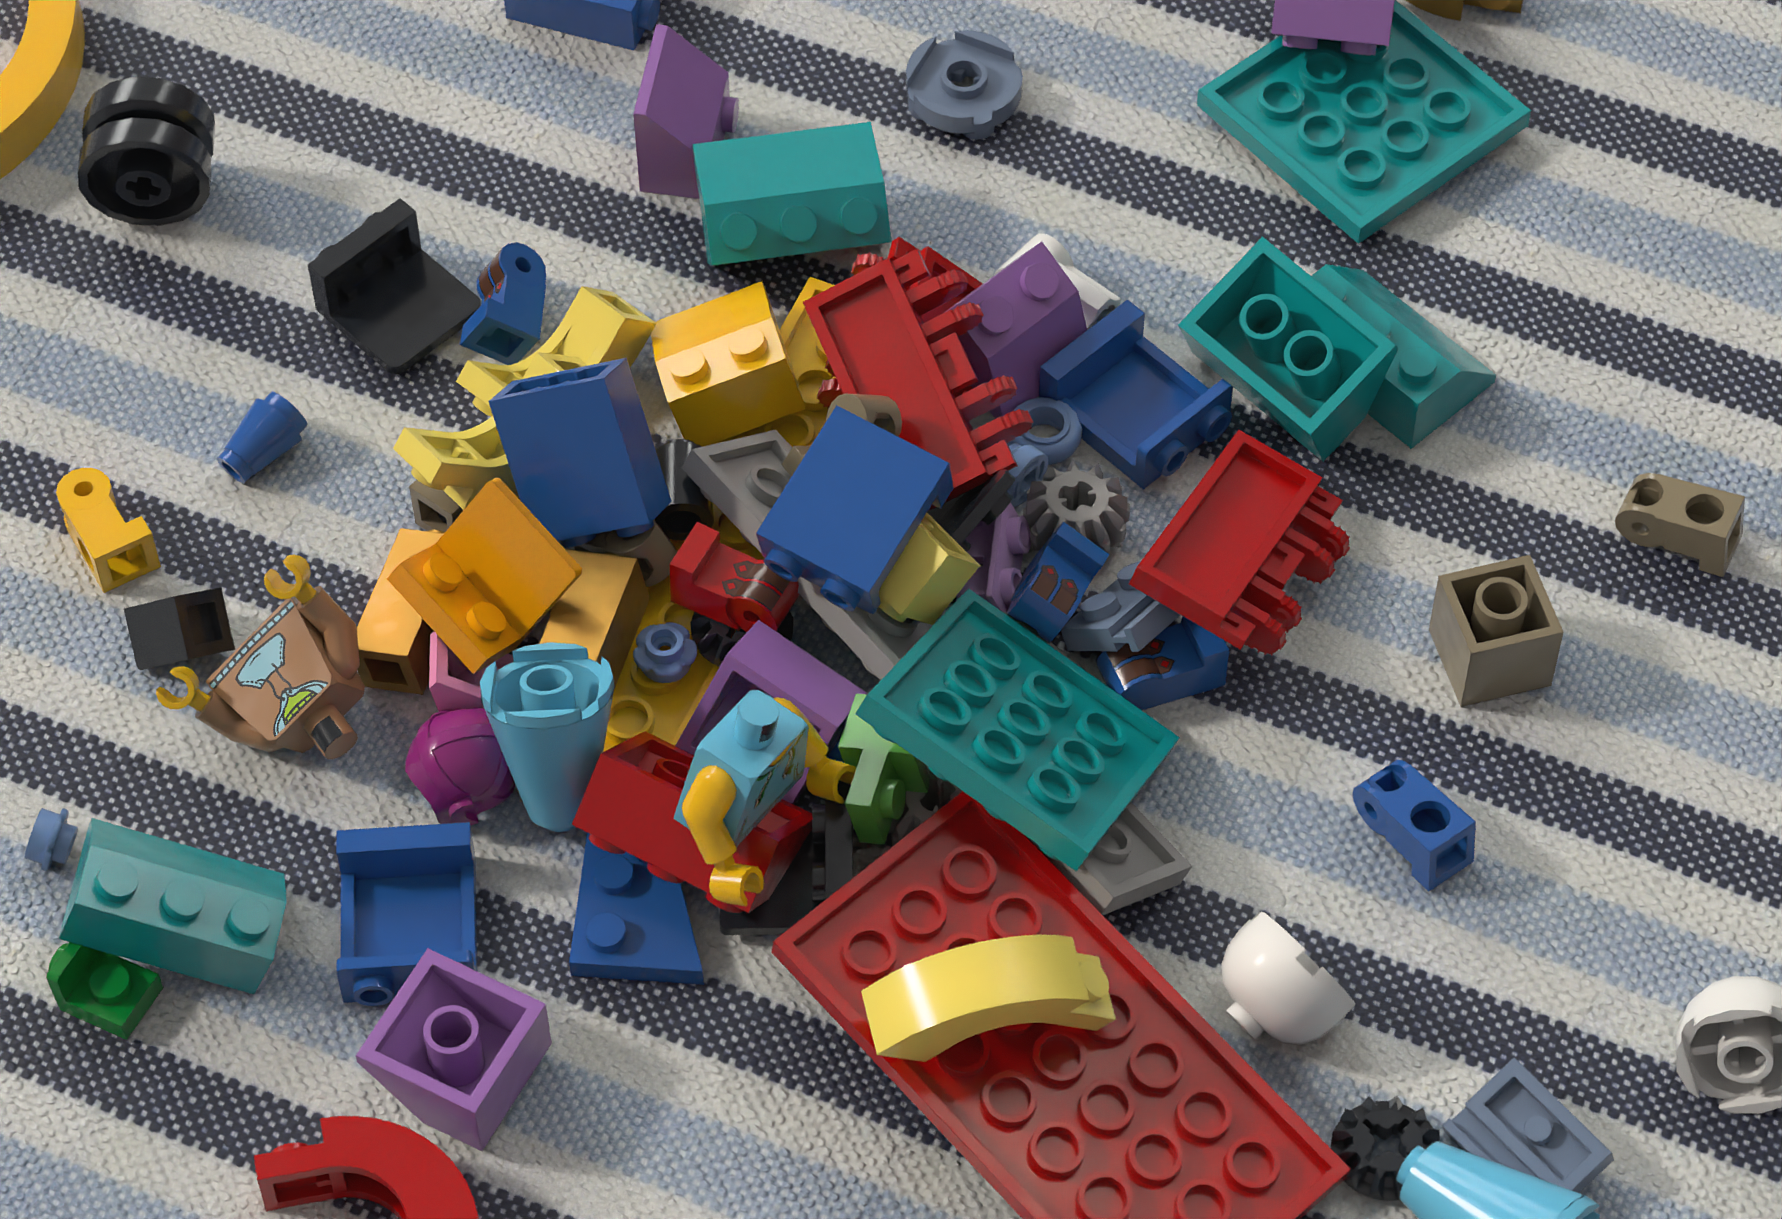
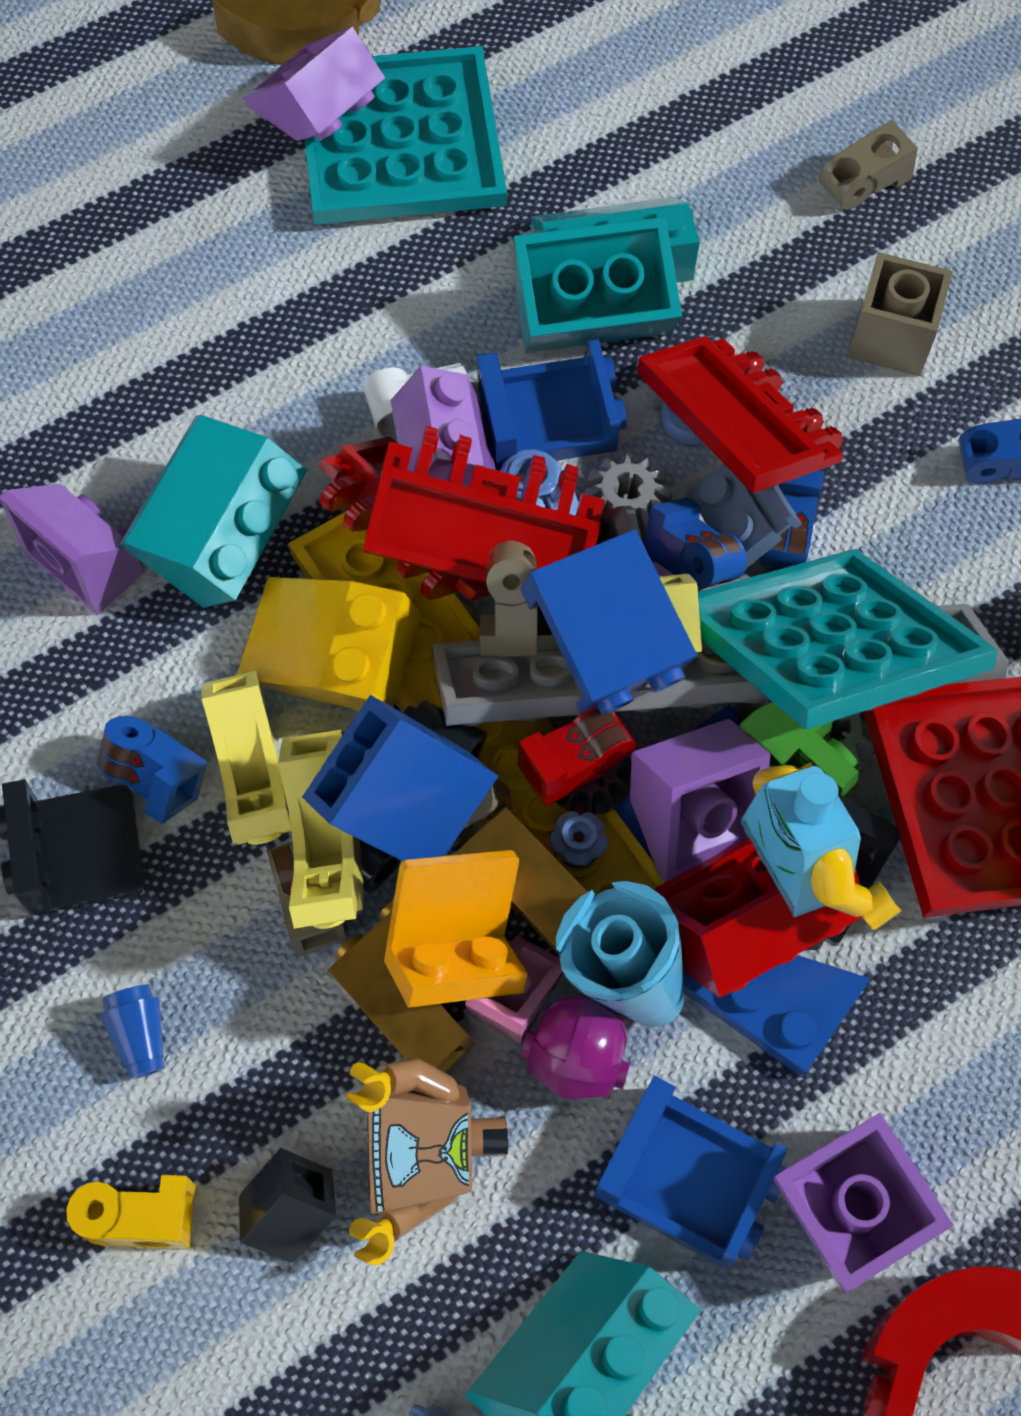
camera: 60 degrees left, 10 degrees up
sand blue plate [906,30,1023,140] -> none

